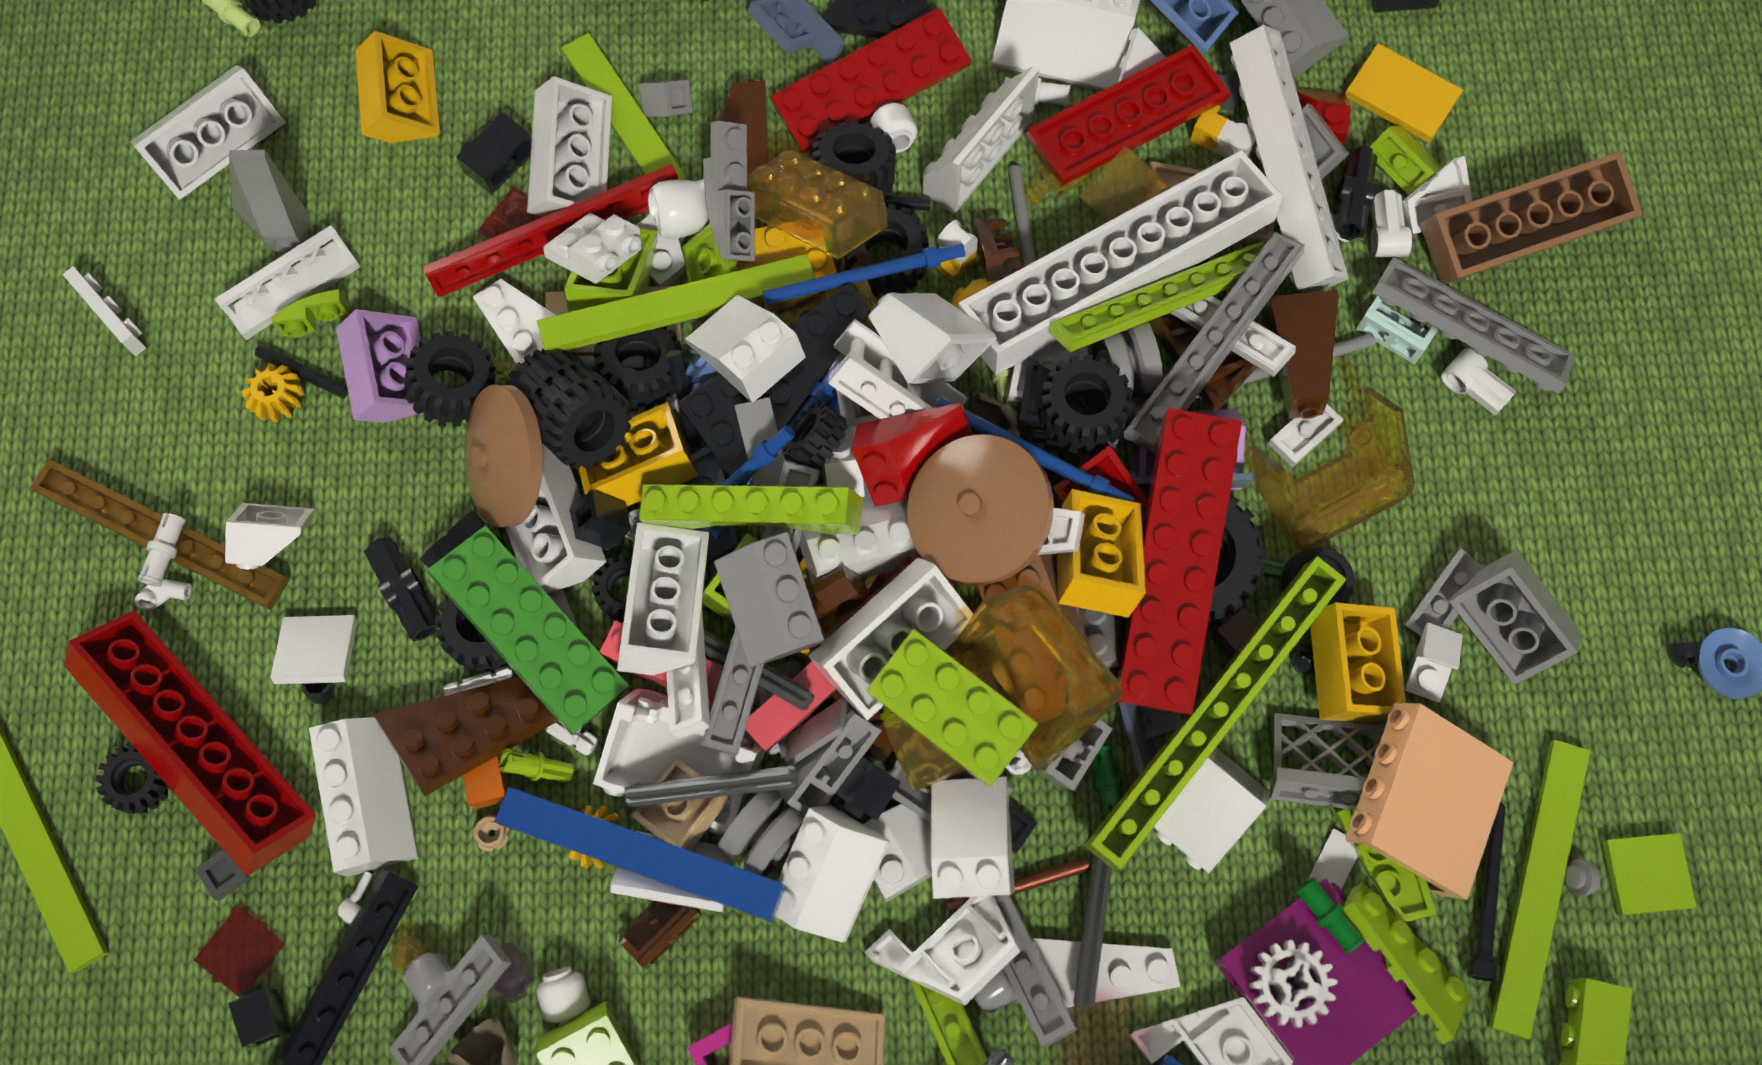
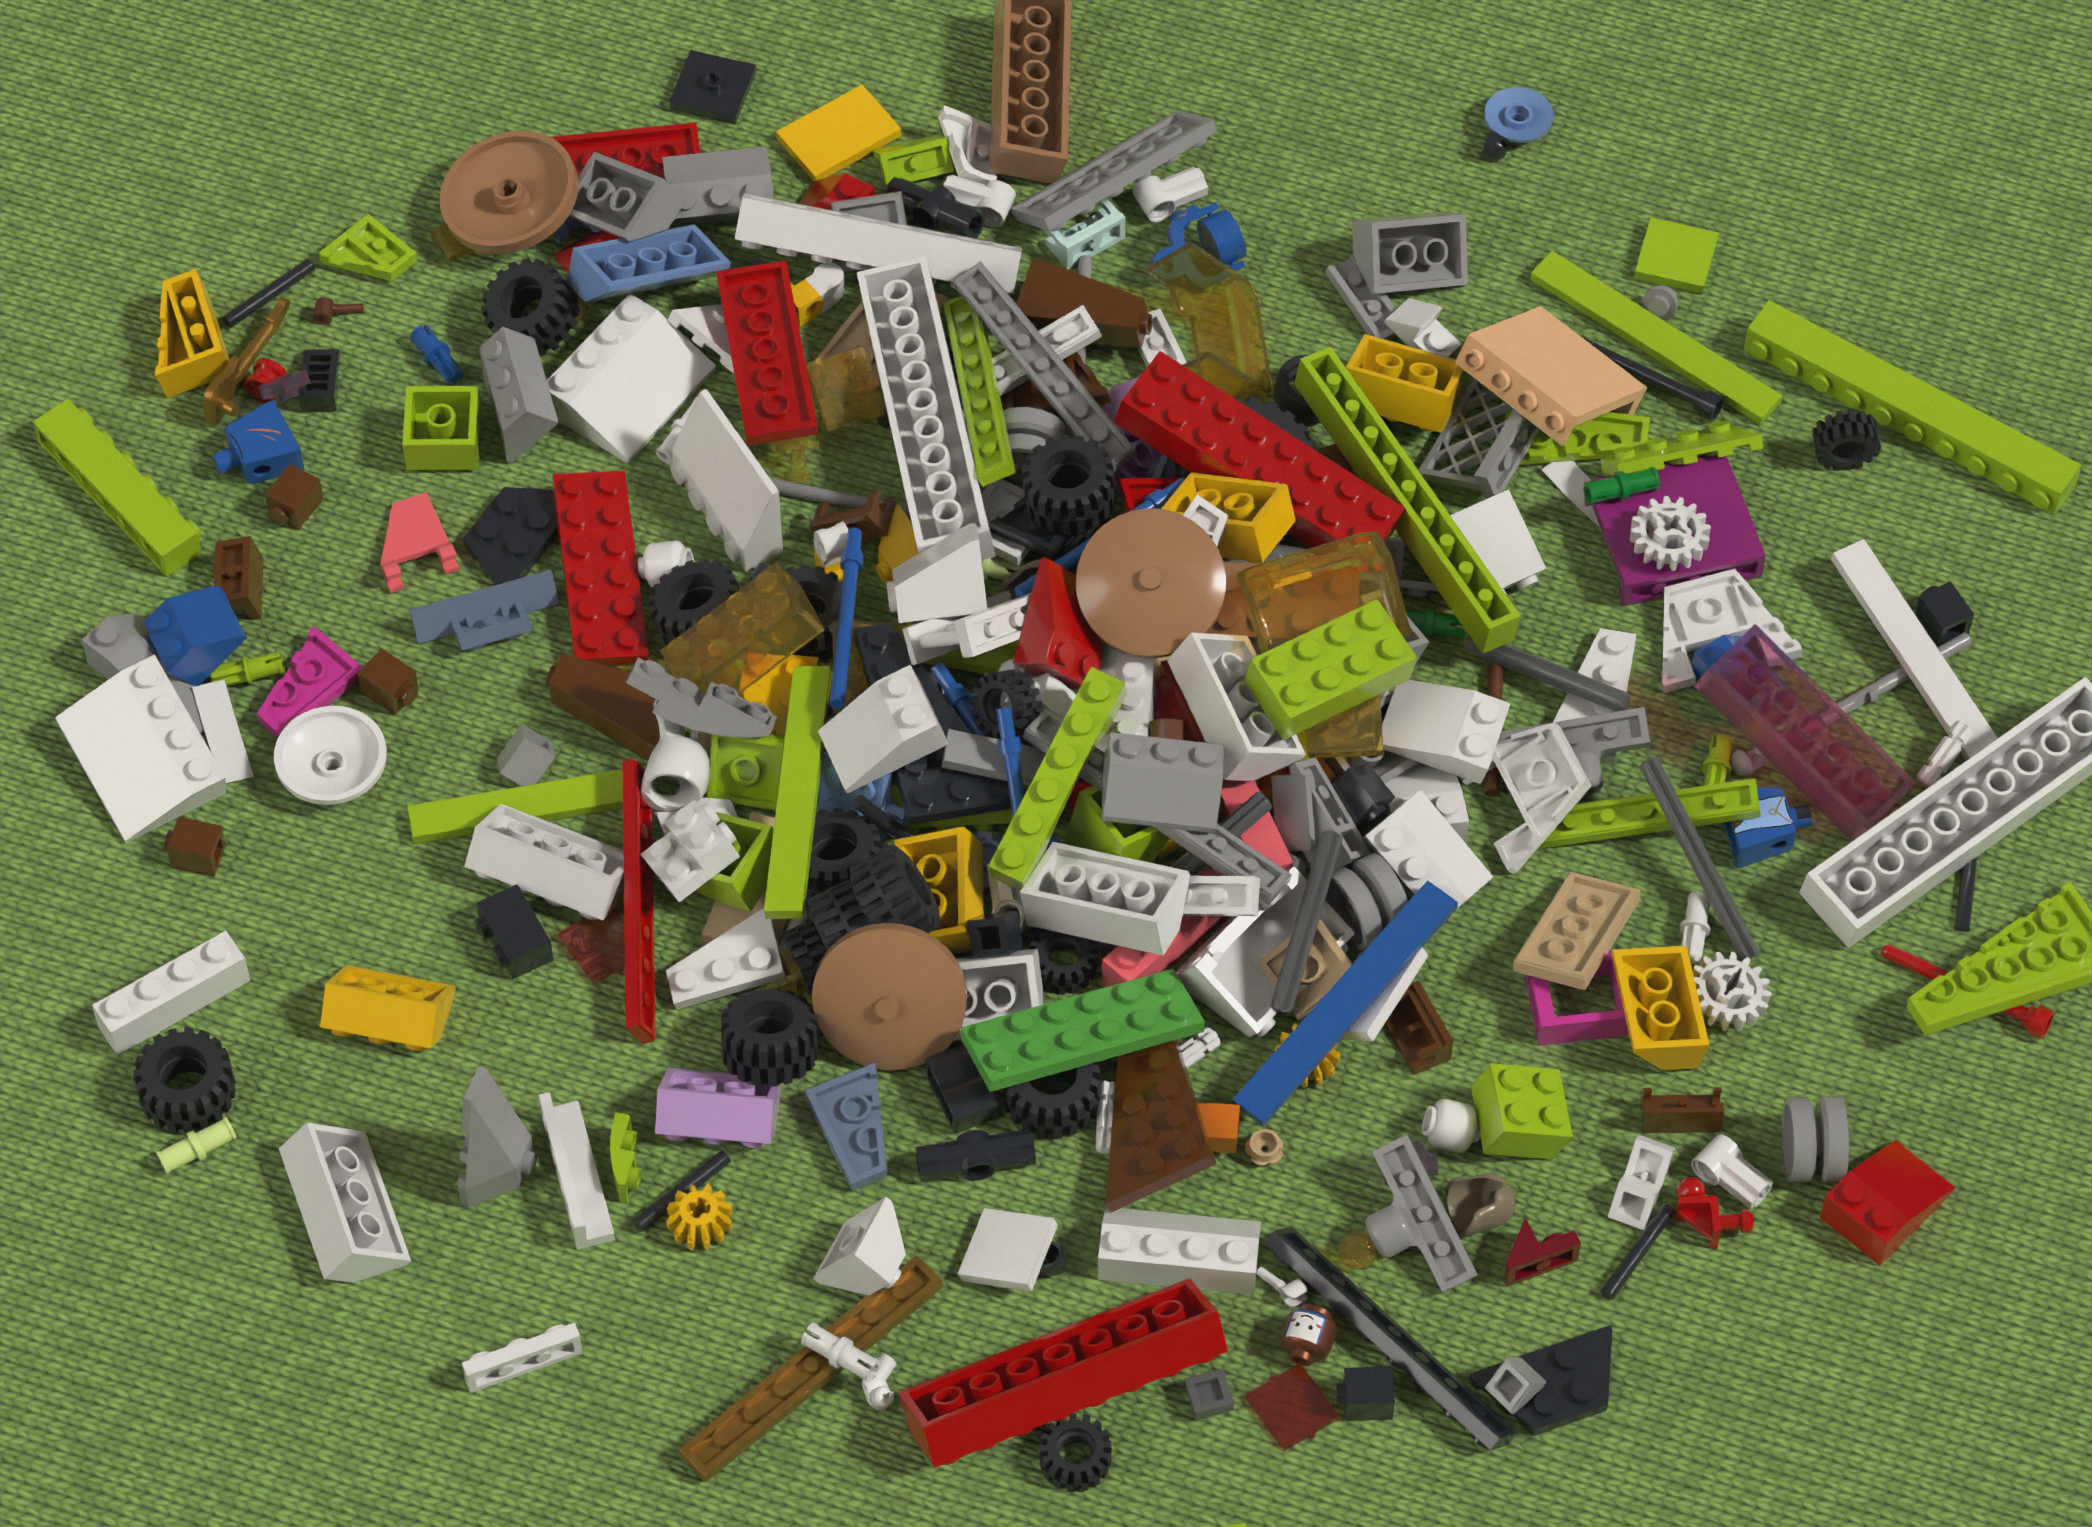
camera: 70 degrees left, 15 degrees down
lime axle [499,748,574,783] -> none
none -> sand blue wing [805,1063,887,1191]
none -> blue piece [1149,202,1246,287]
none -> copper head [1280,1304,1337,1366]

